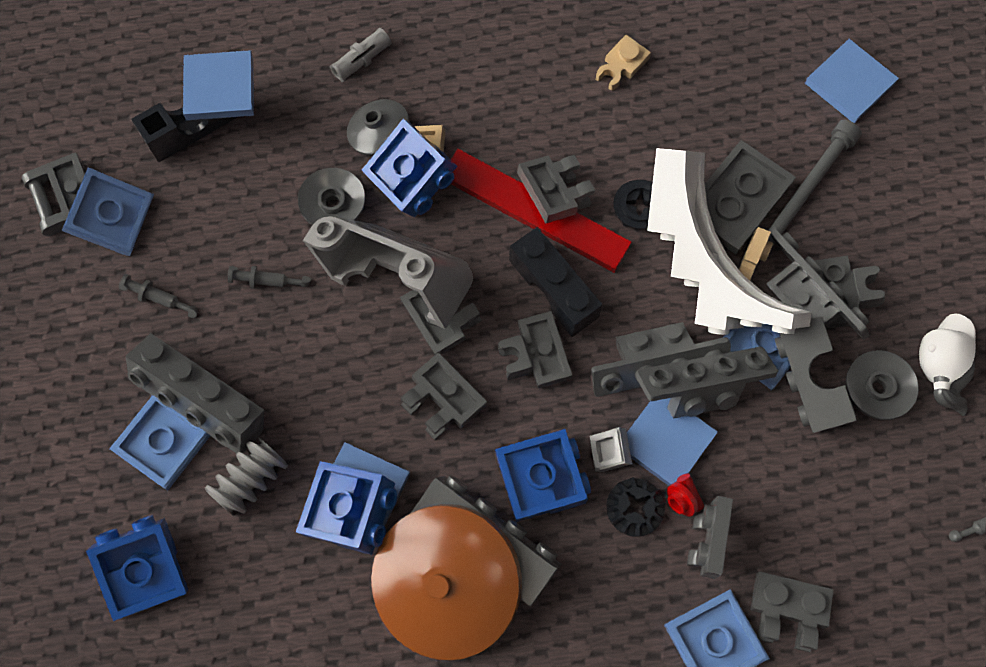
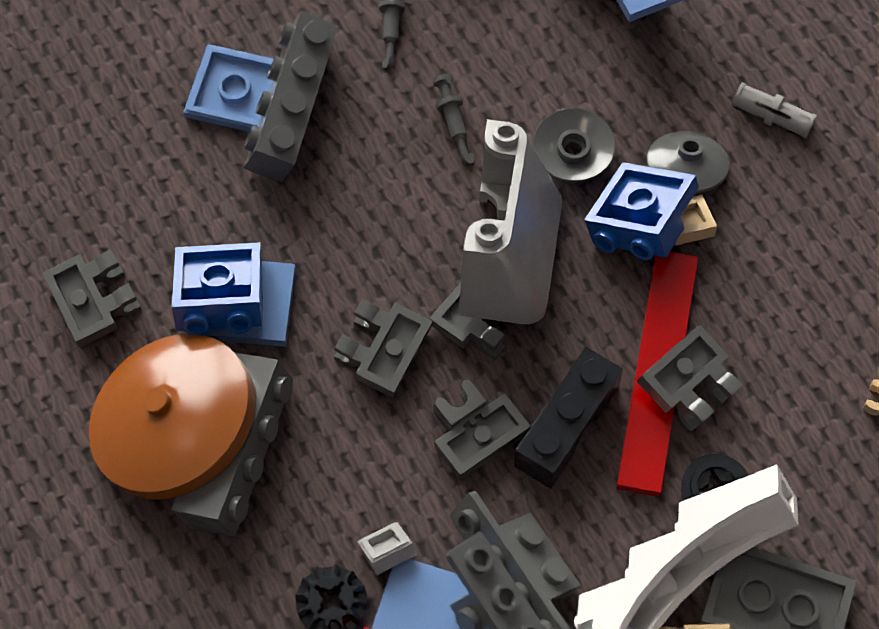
camera: 70 degrees right, 5 degrees down
blue plate [86,515,188,621] -> none
light grey piece [205,437,288,517] -> none
blue plate [495,429,591,522] -> none
none -> dark grey plate [42,249,142,348]

